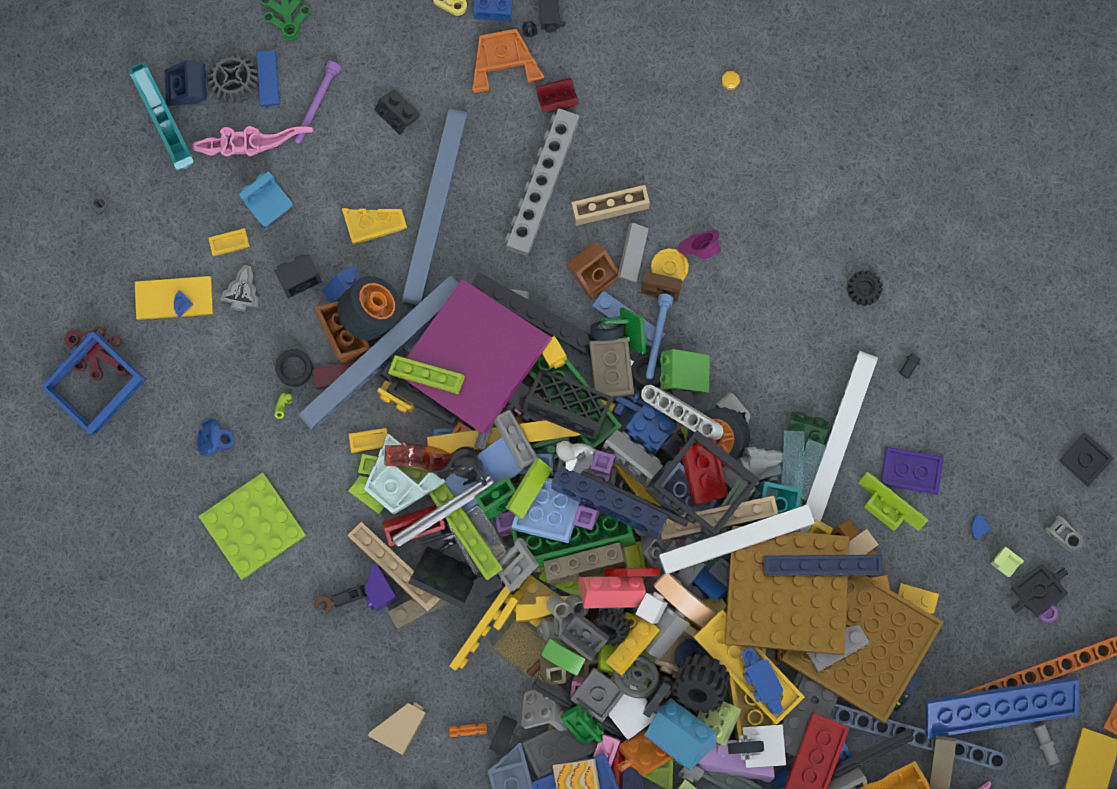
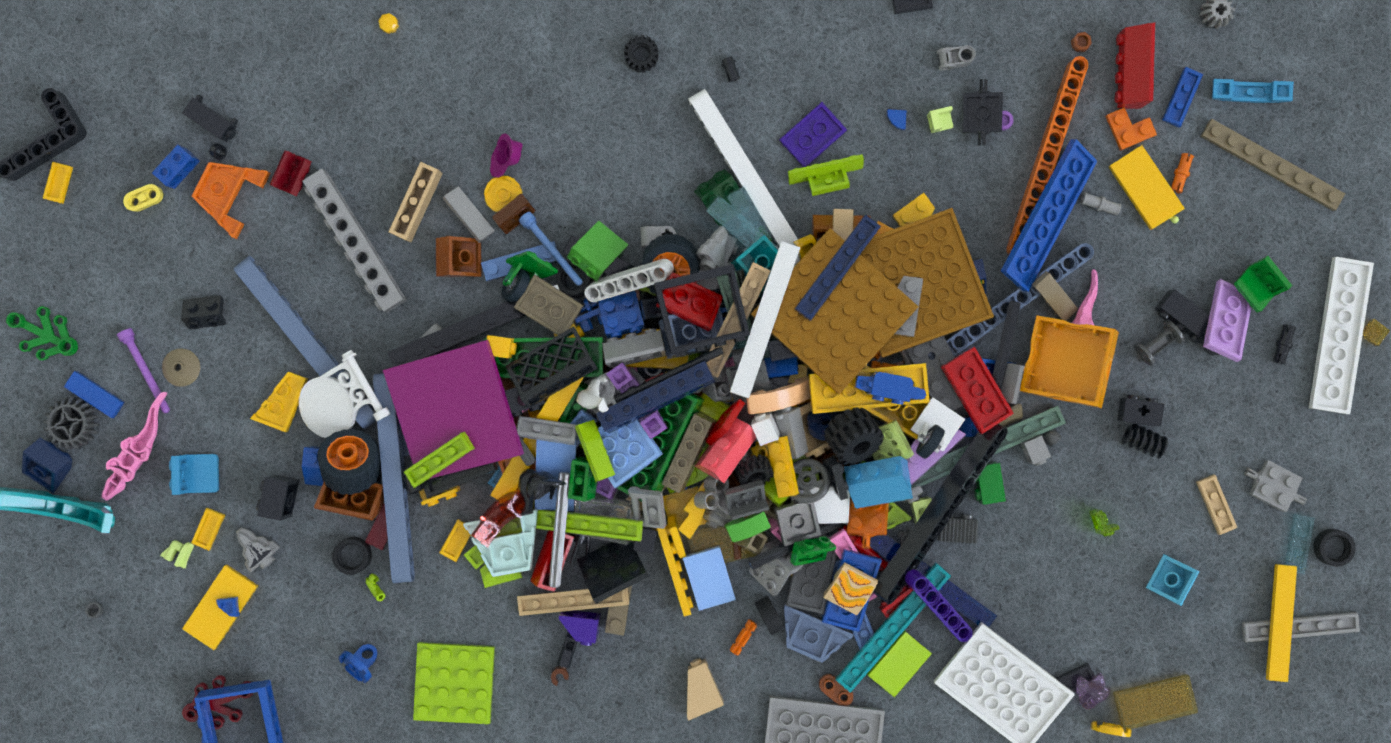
camera: 50 degrees left, 10 degrees up
none -> yellowish green piece [160,540,194,568]
none -> dark tan dish [162,348,200,387]
none -> white piece [299,350,391,438]
none -> light blue tile [683,545,736,611]

